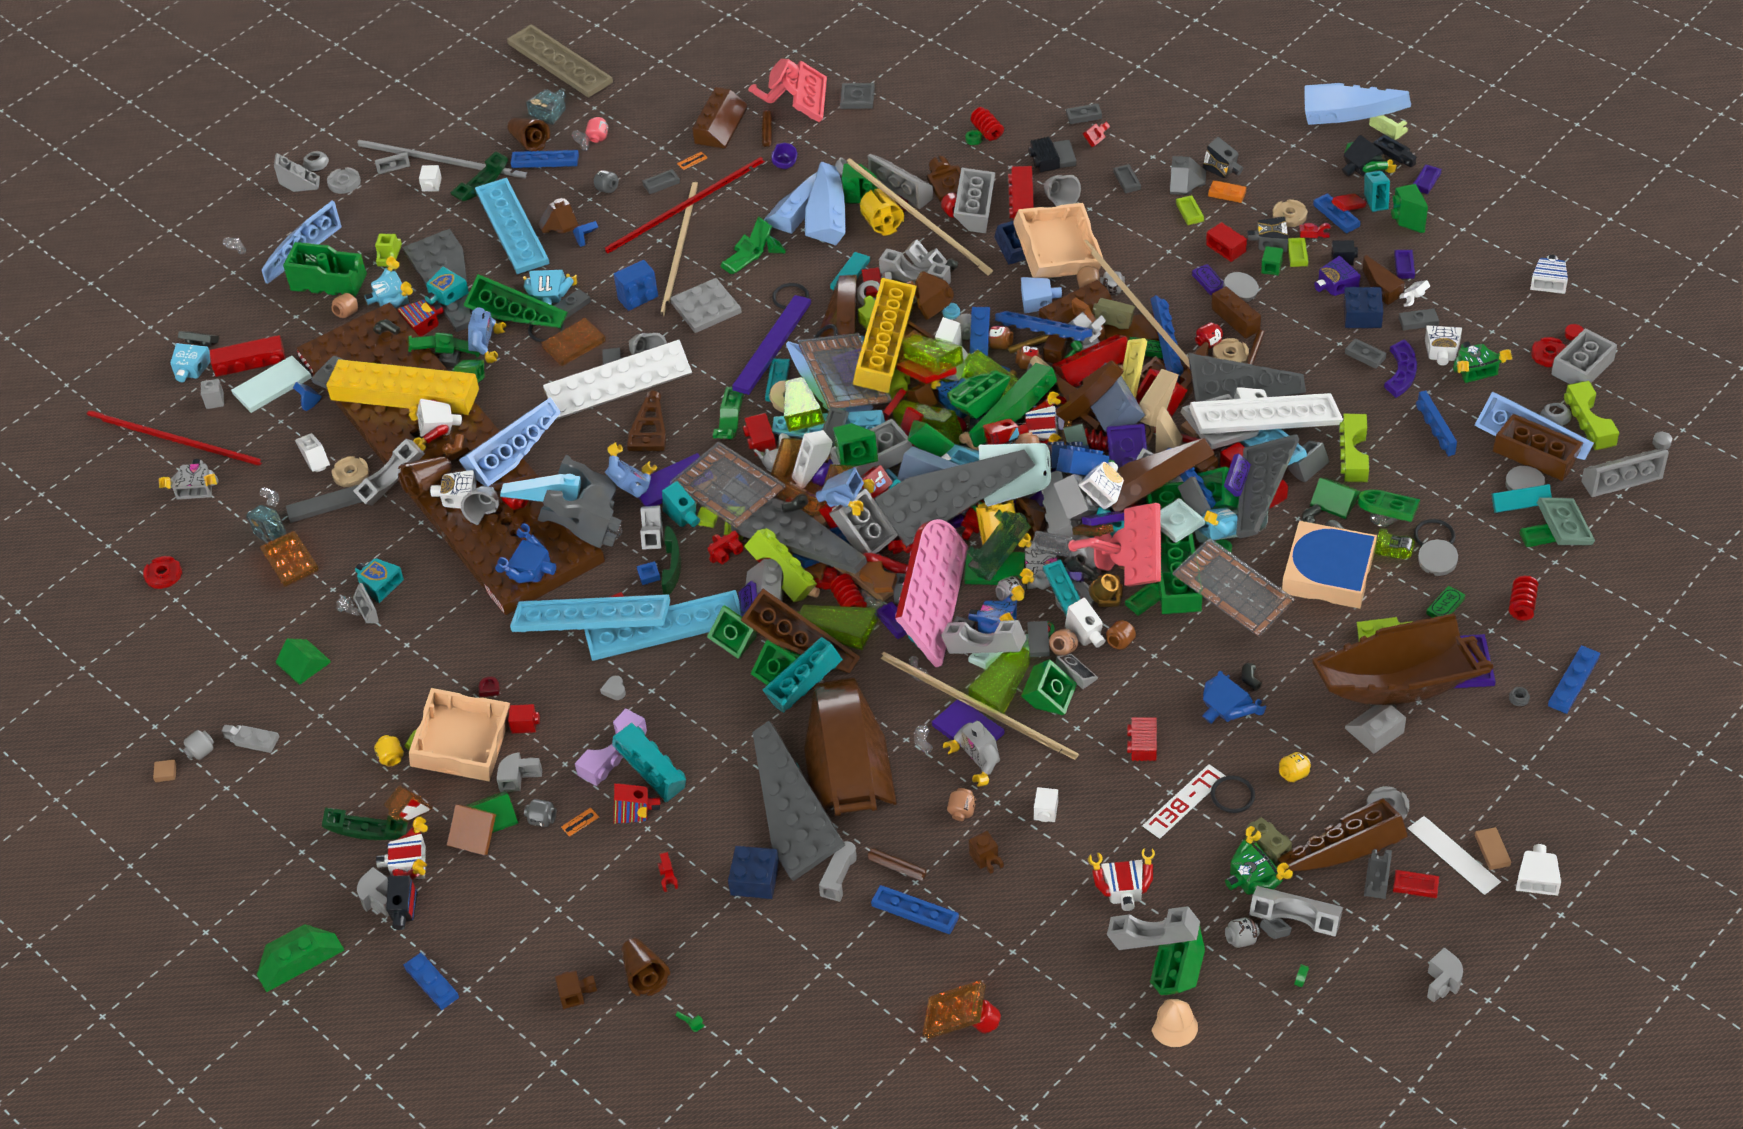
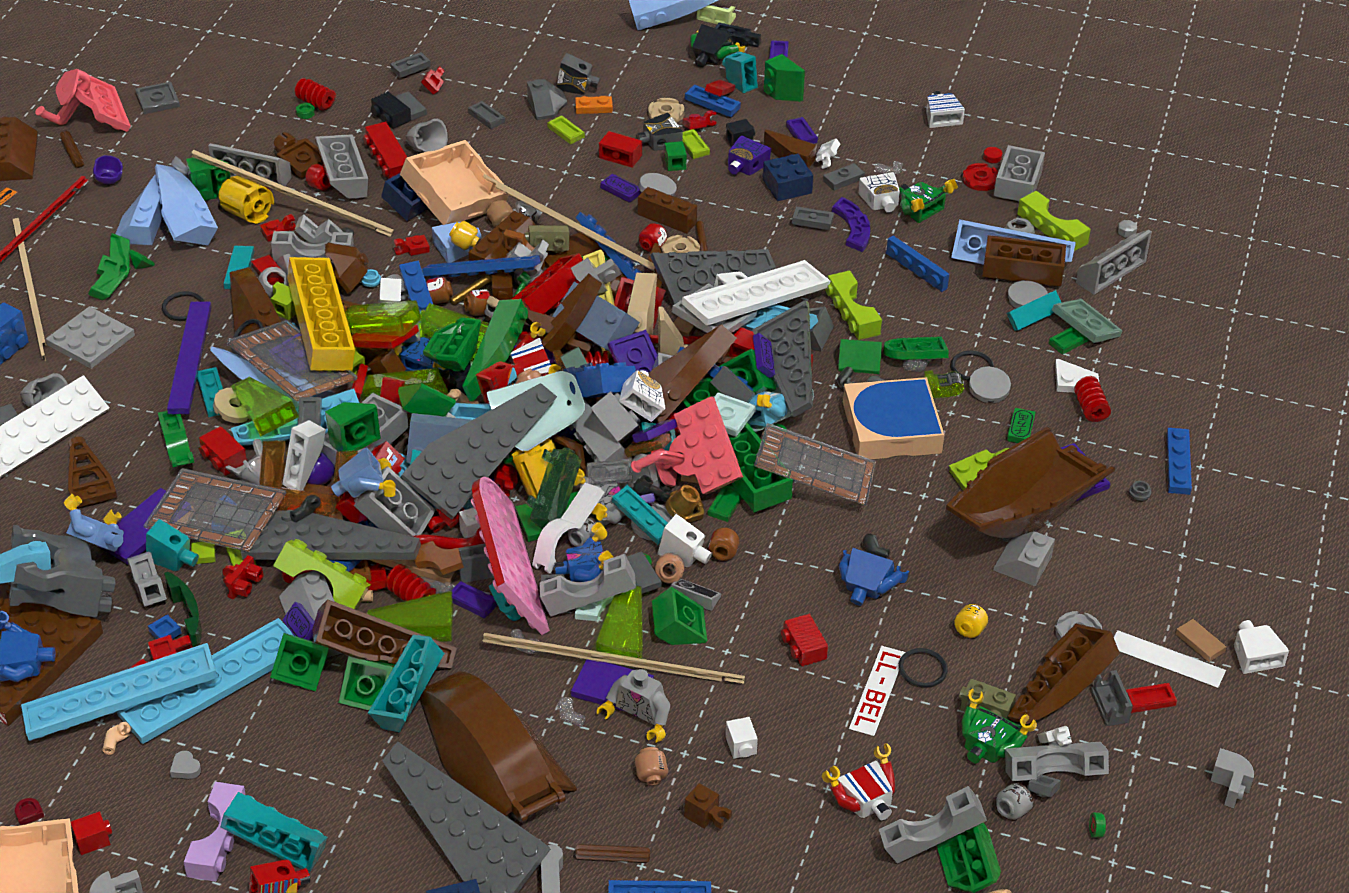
camera: 30 degrees left, 5 degrees down
none -> light nougat arm [102,722,131,755]
none -> red plate [148,635,192,660]
none -> red plate [260,214,296,242]
none -> red plate [394,235,430,256]
none -> yellow head [449,221,479,250]
none -> white piece [532,483,605,574]
none -> light grey brick [571,258,622,294]
none -> clear arm [874,161,903,175]
none -> white plate [1037,726,1072,746]
none -> white wing [1055,359,1099,393]

